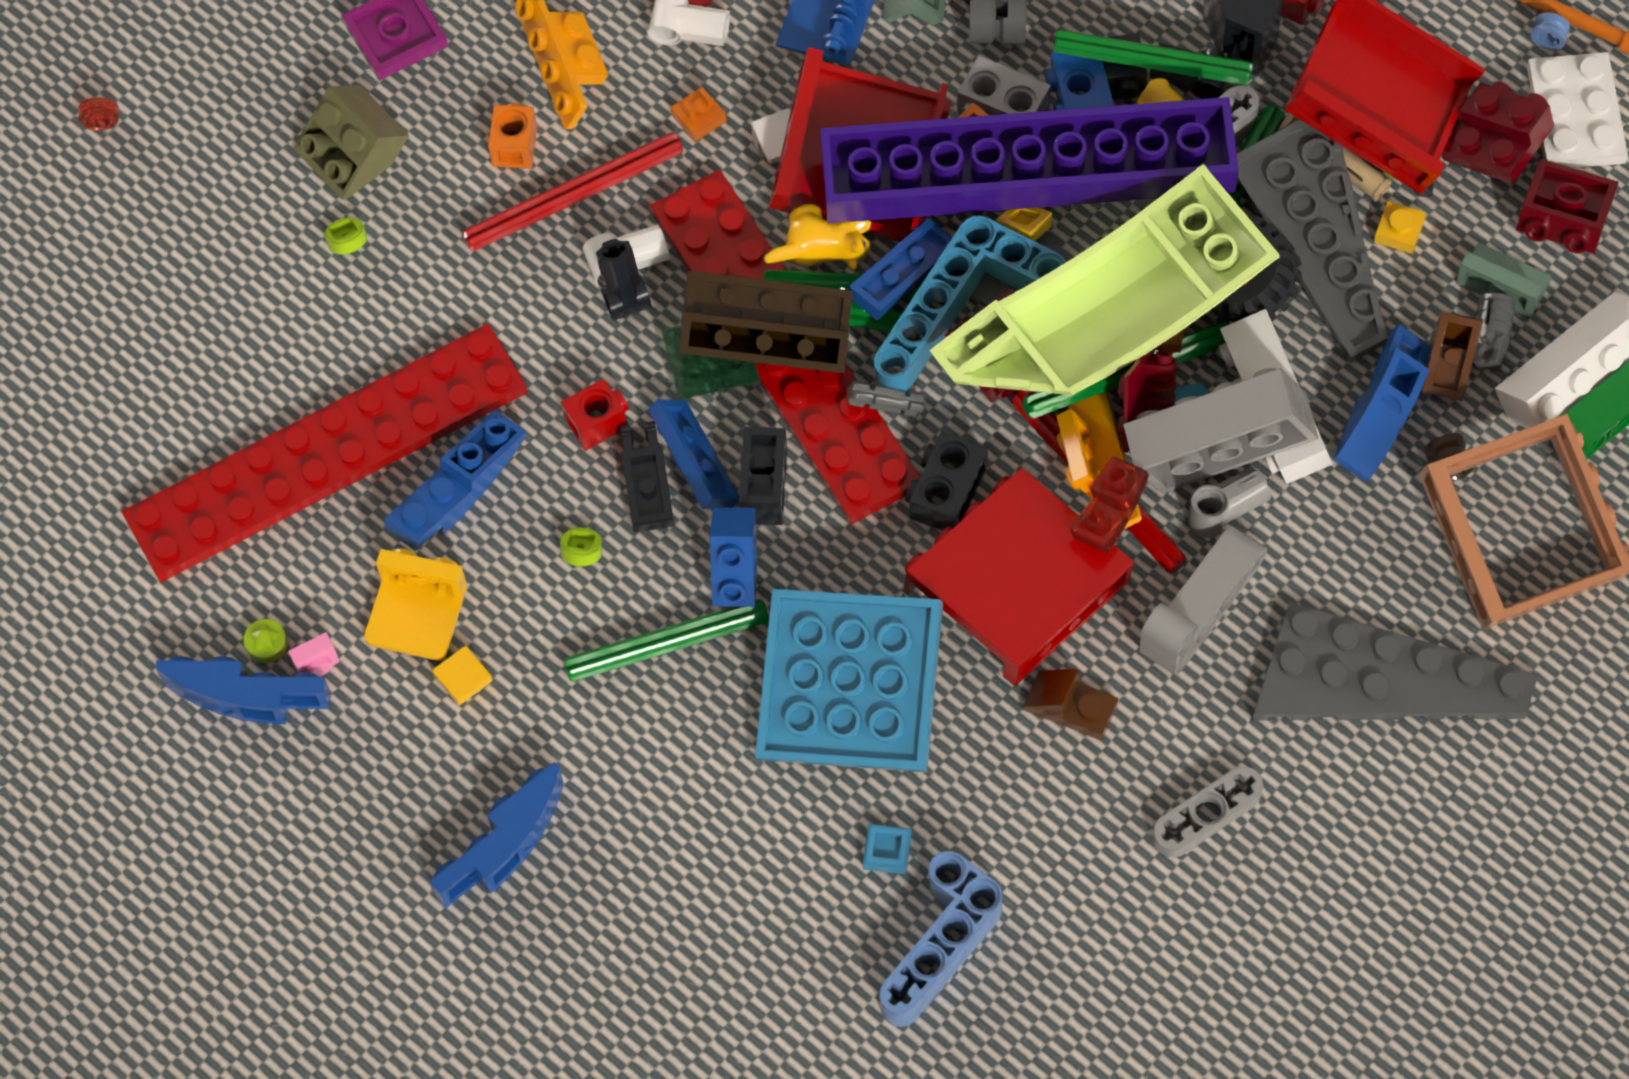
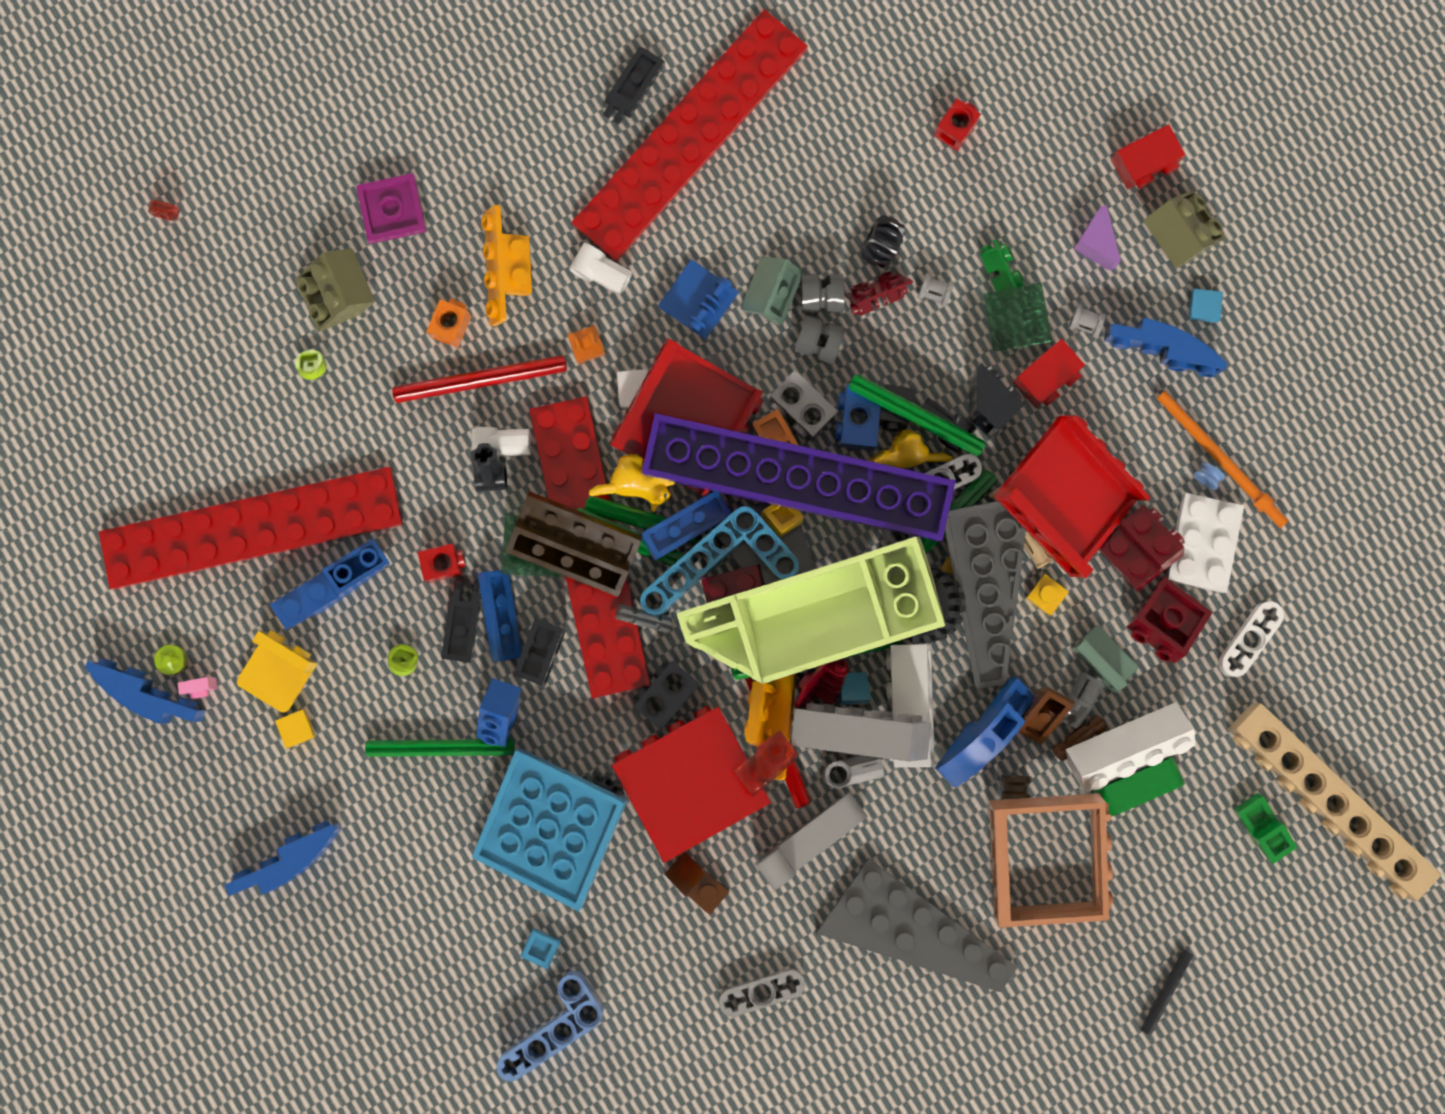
camera: 15 degrees right, 20 degrees up
none -> reddish brown axle [1052,715,1107,761]

